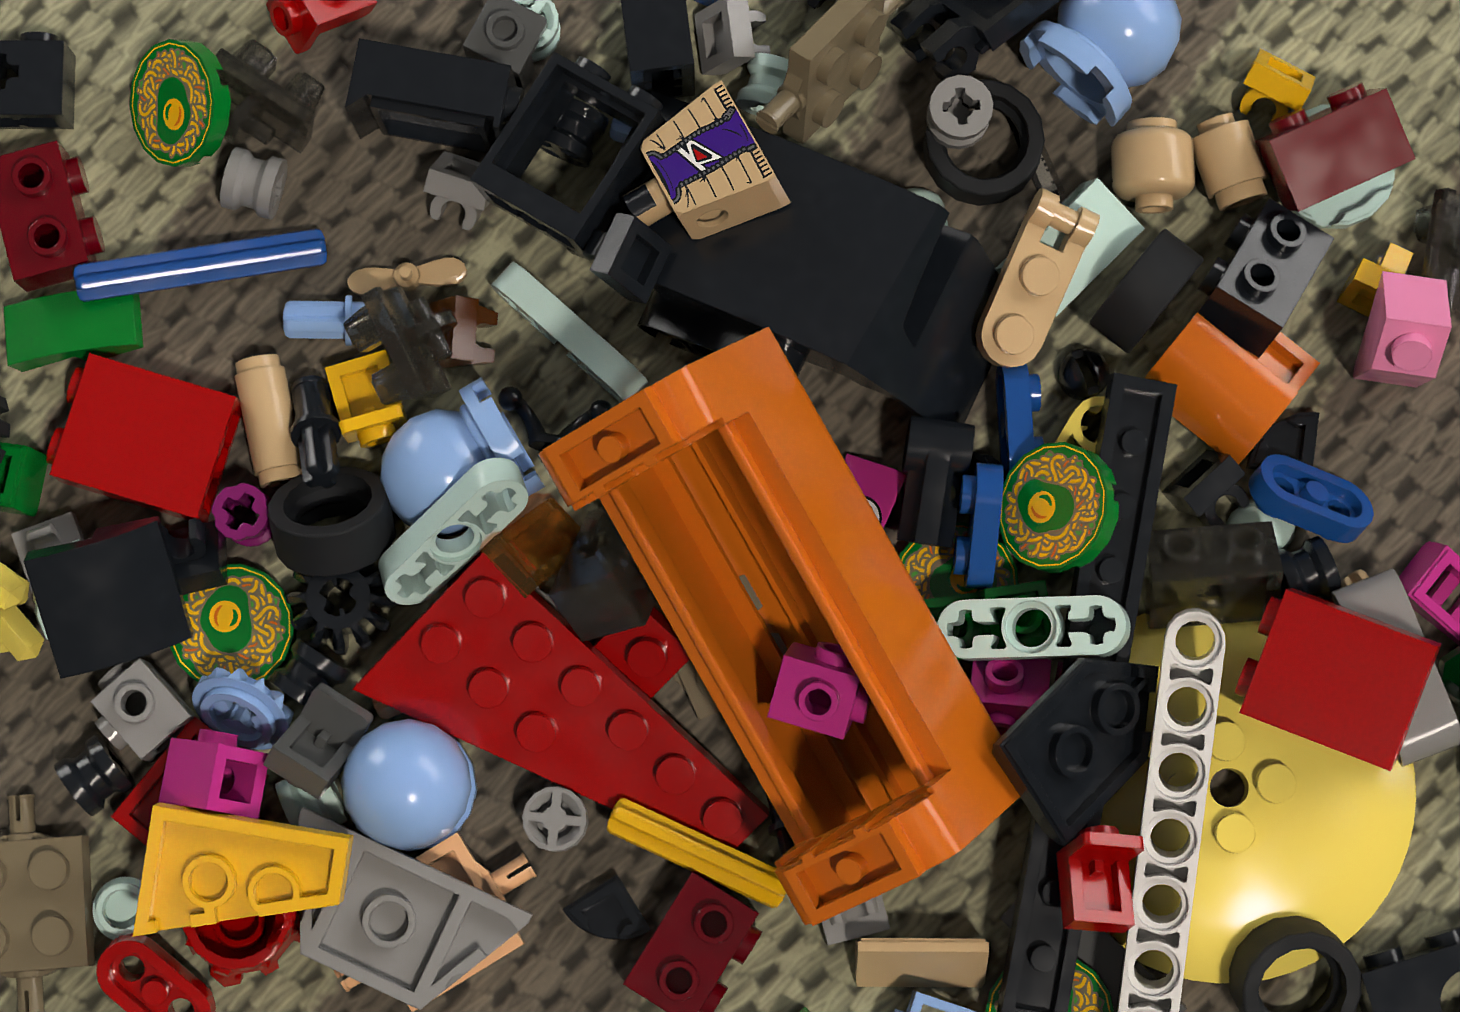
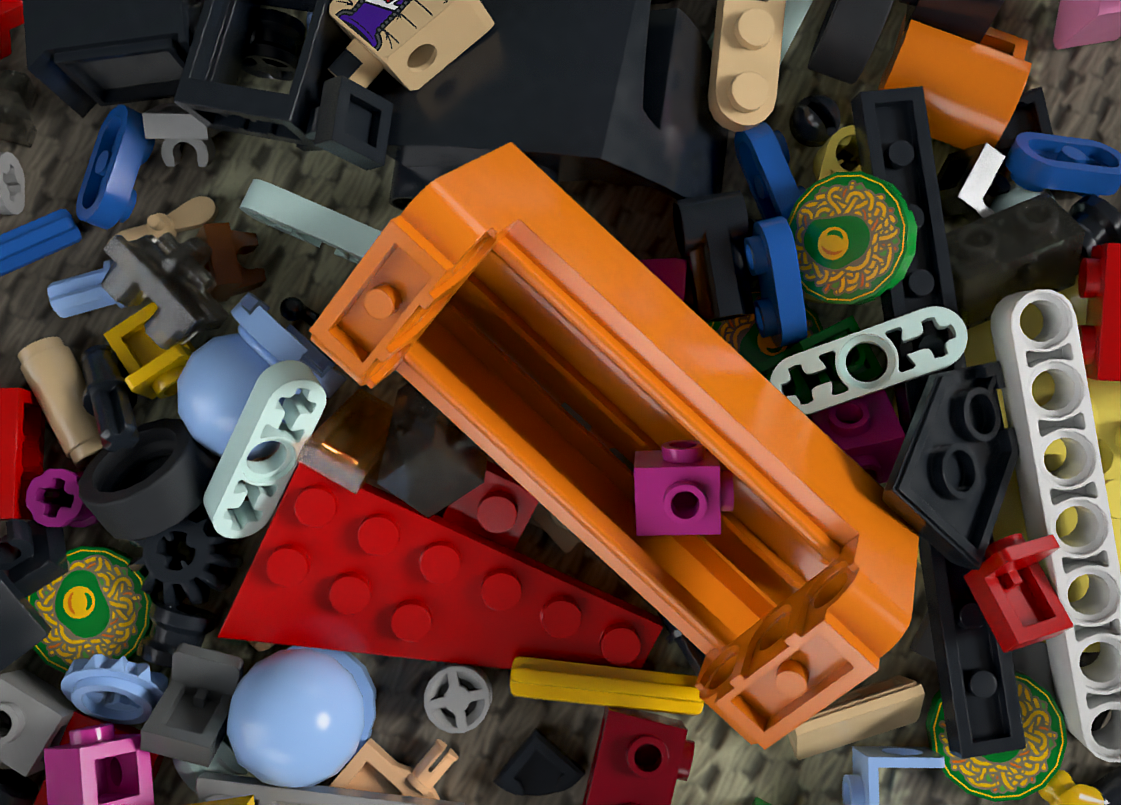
camera: 15 degrees left, 0 degrees up
none -> blue plate [76,104,155,230]

